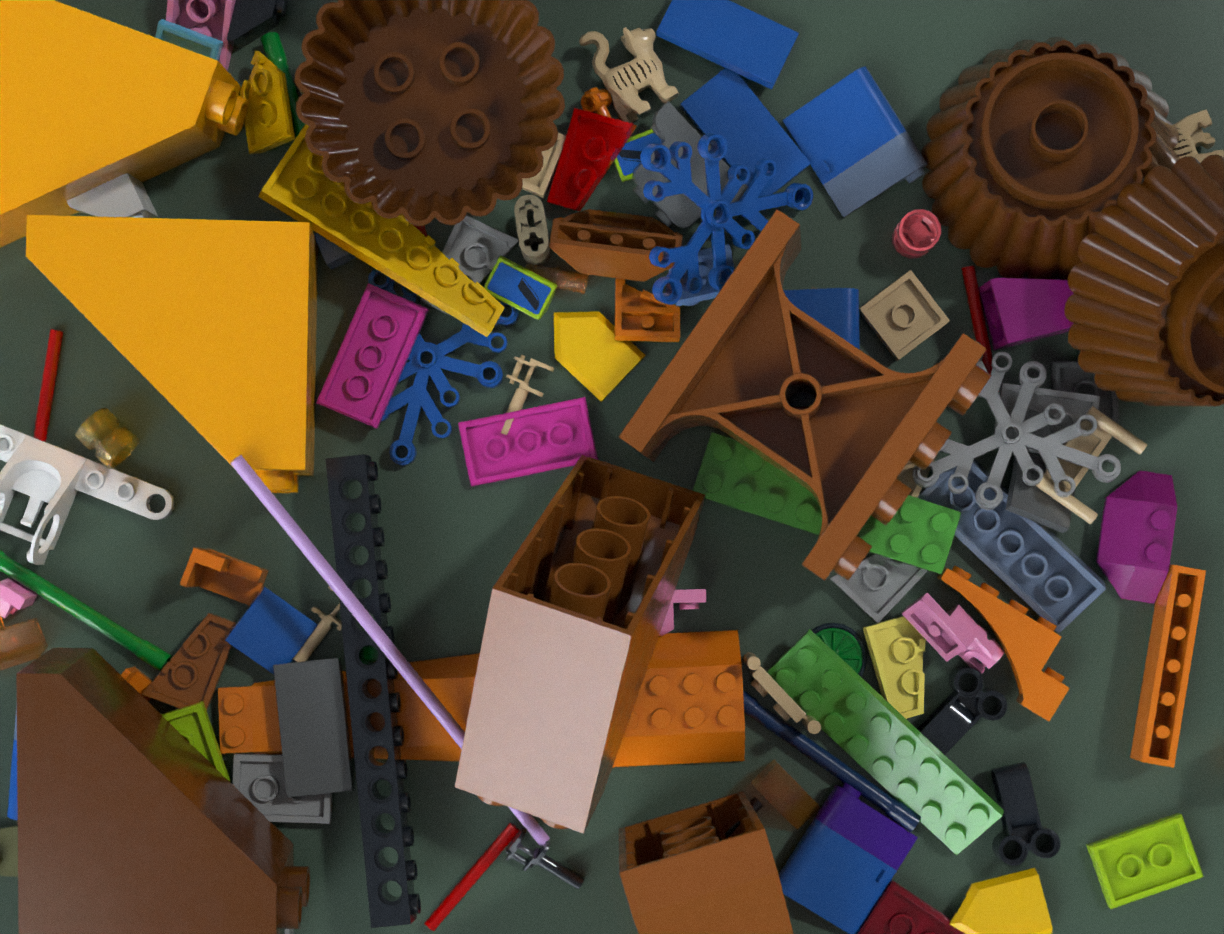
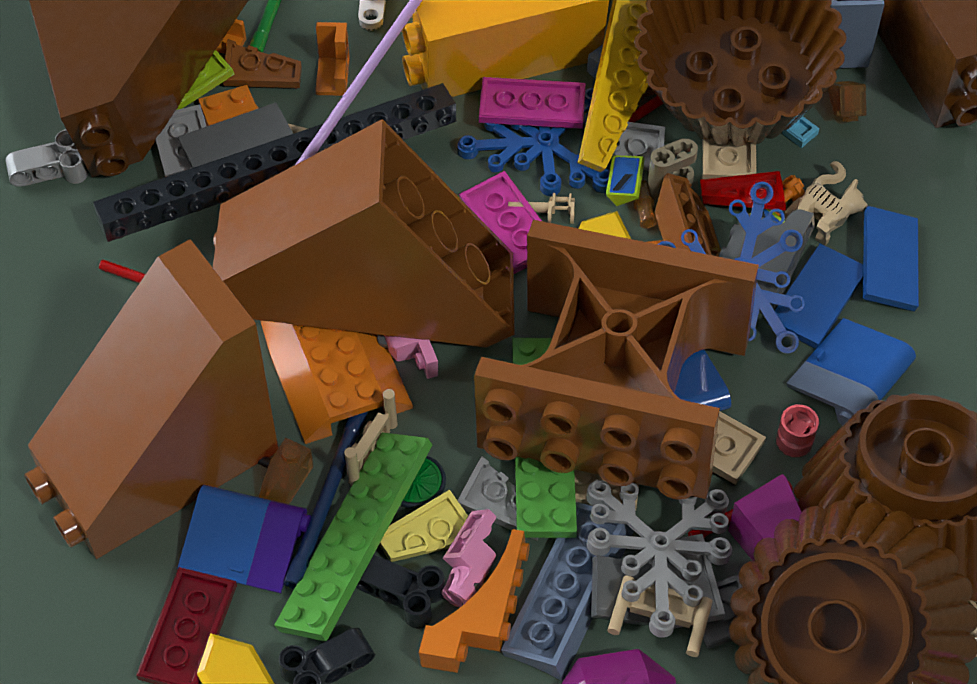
camera: 70 degrees right, 30 degrees down
blue tile [224,586,318,675] -> none

